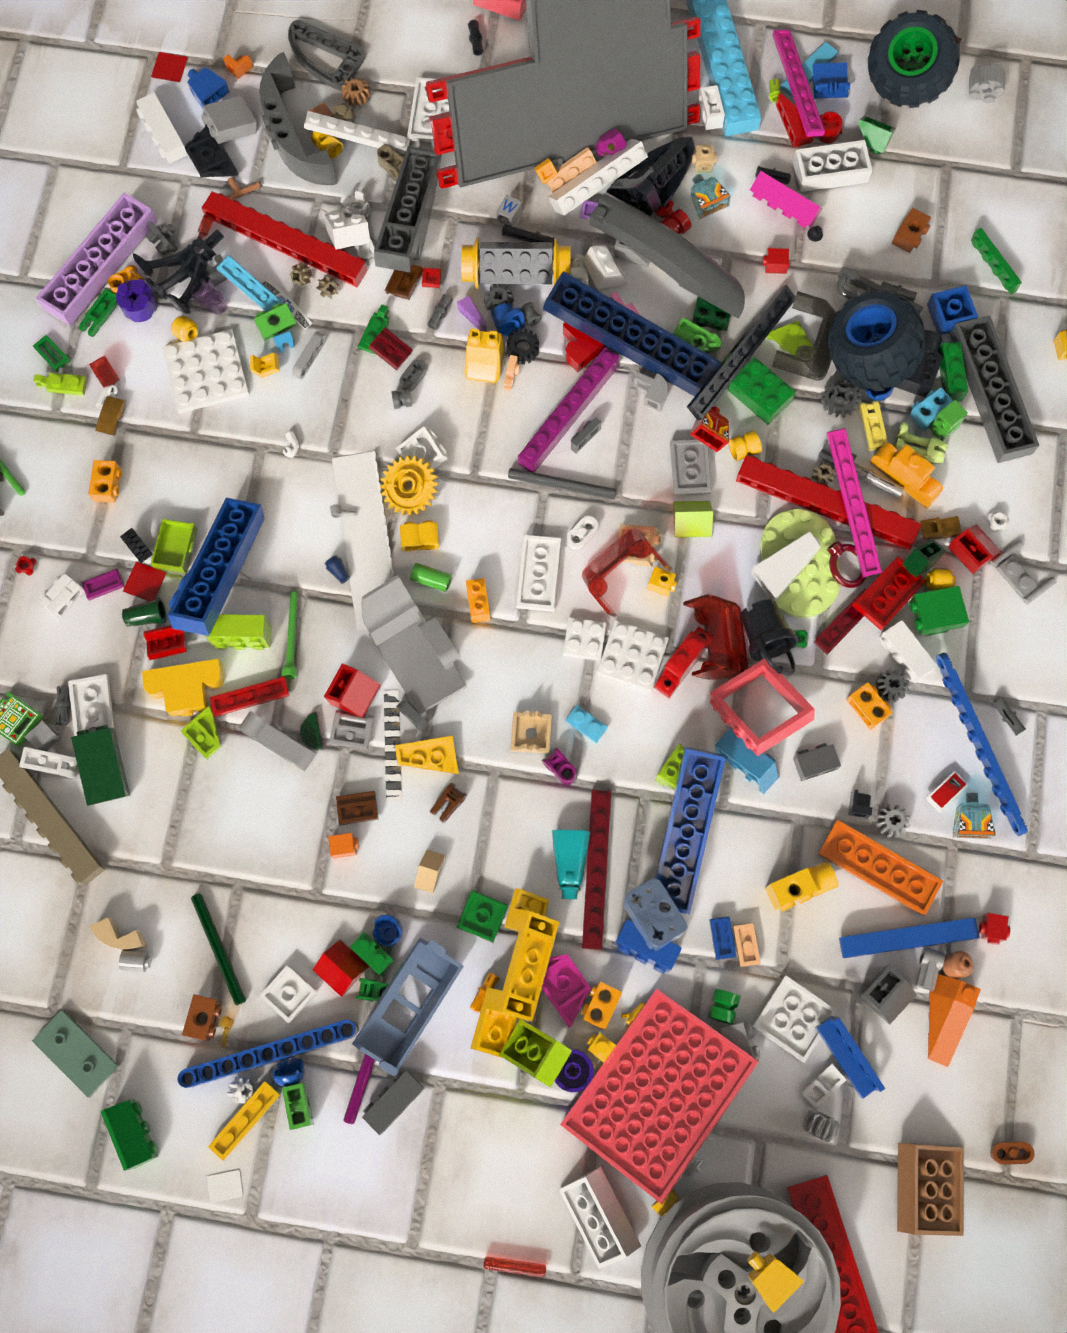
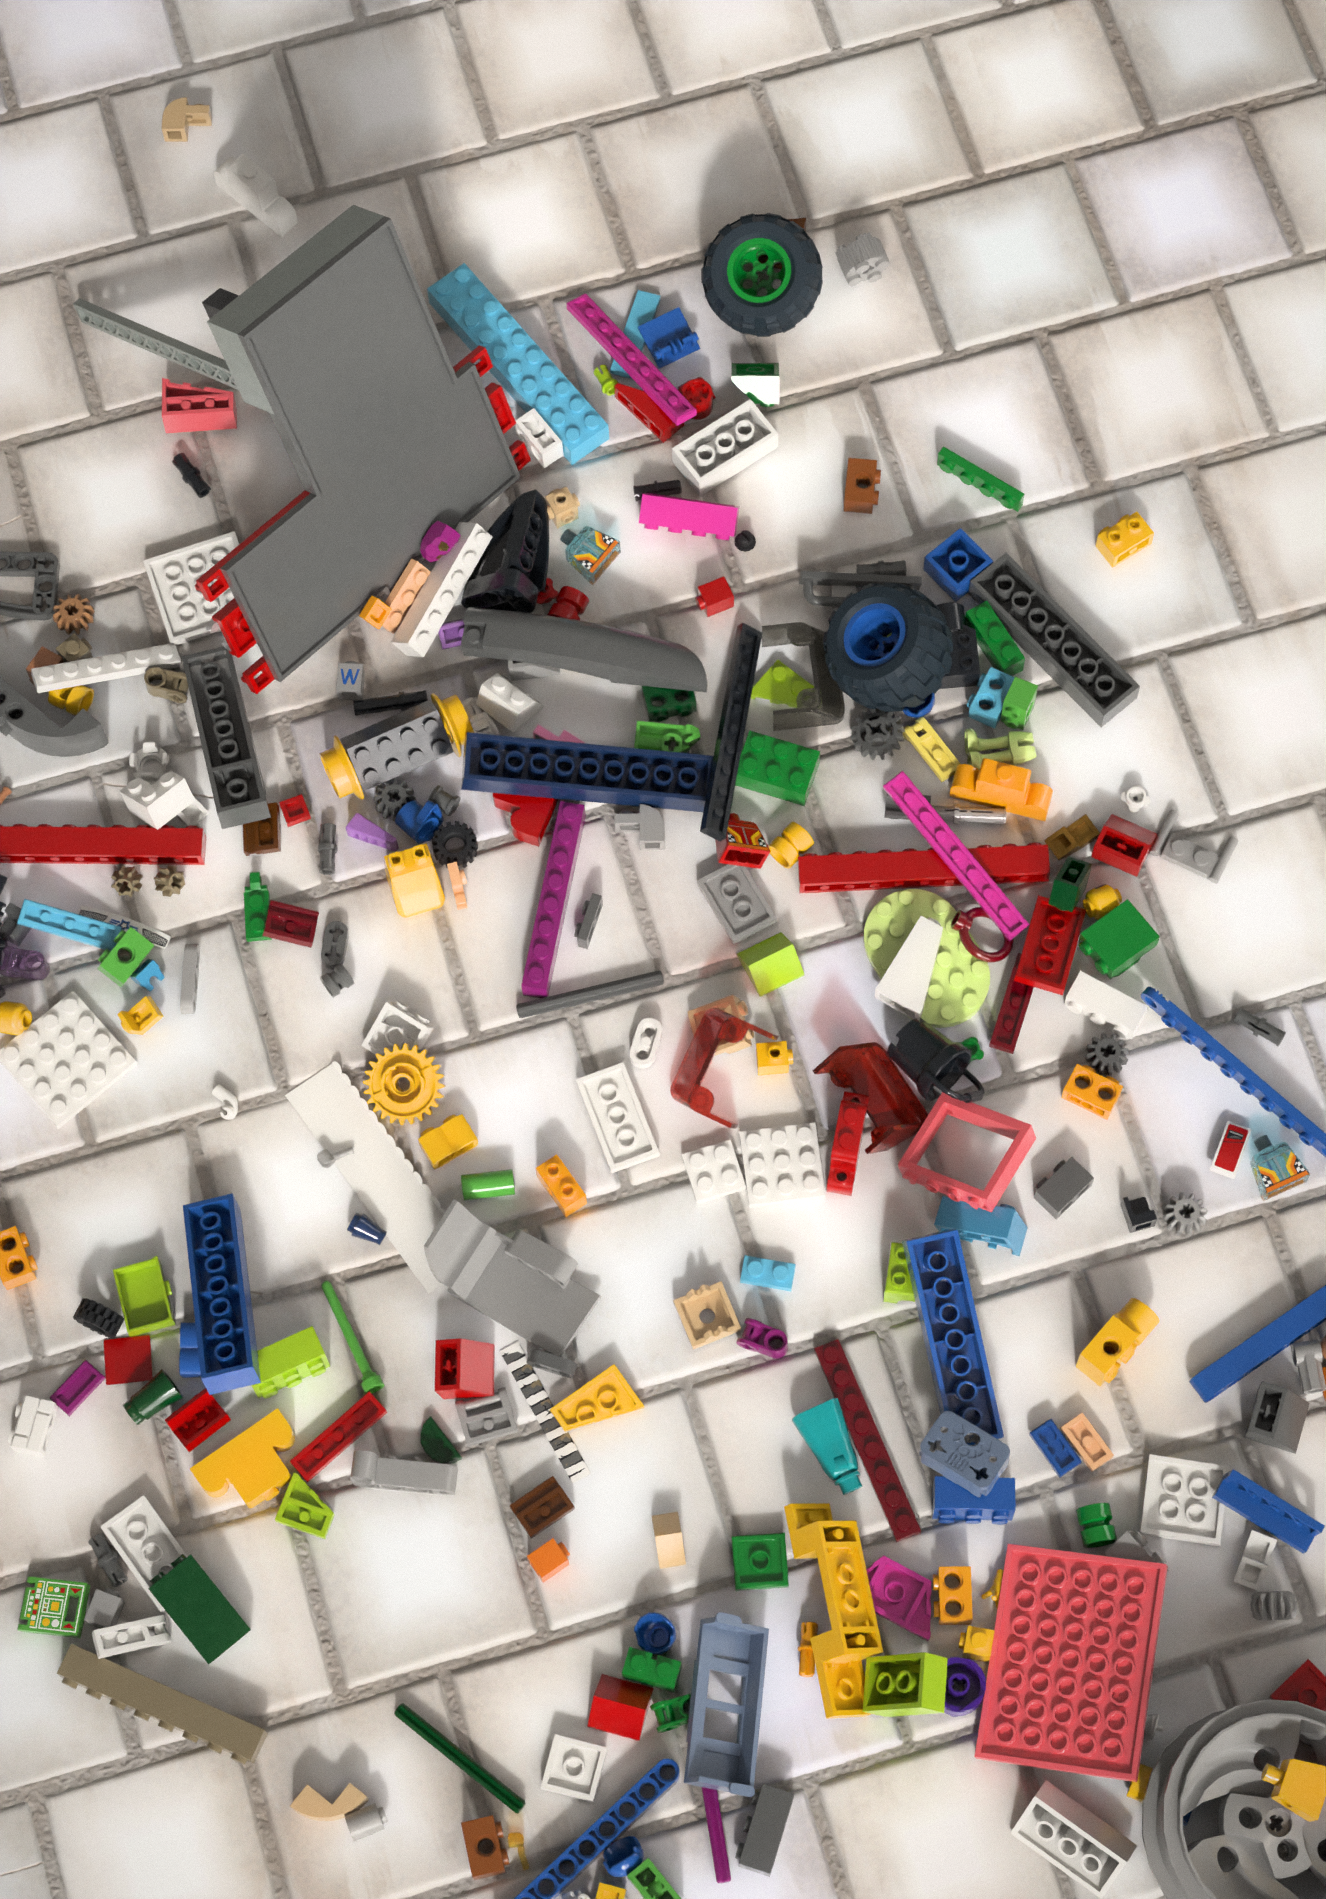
camera: 25 degrees left, 5 degrees down
reddish brown piece [429,783,467,823] -> none
dark tan gear [811,462,836,485] -> none
orange plate [817,819,943,916] -> none

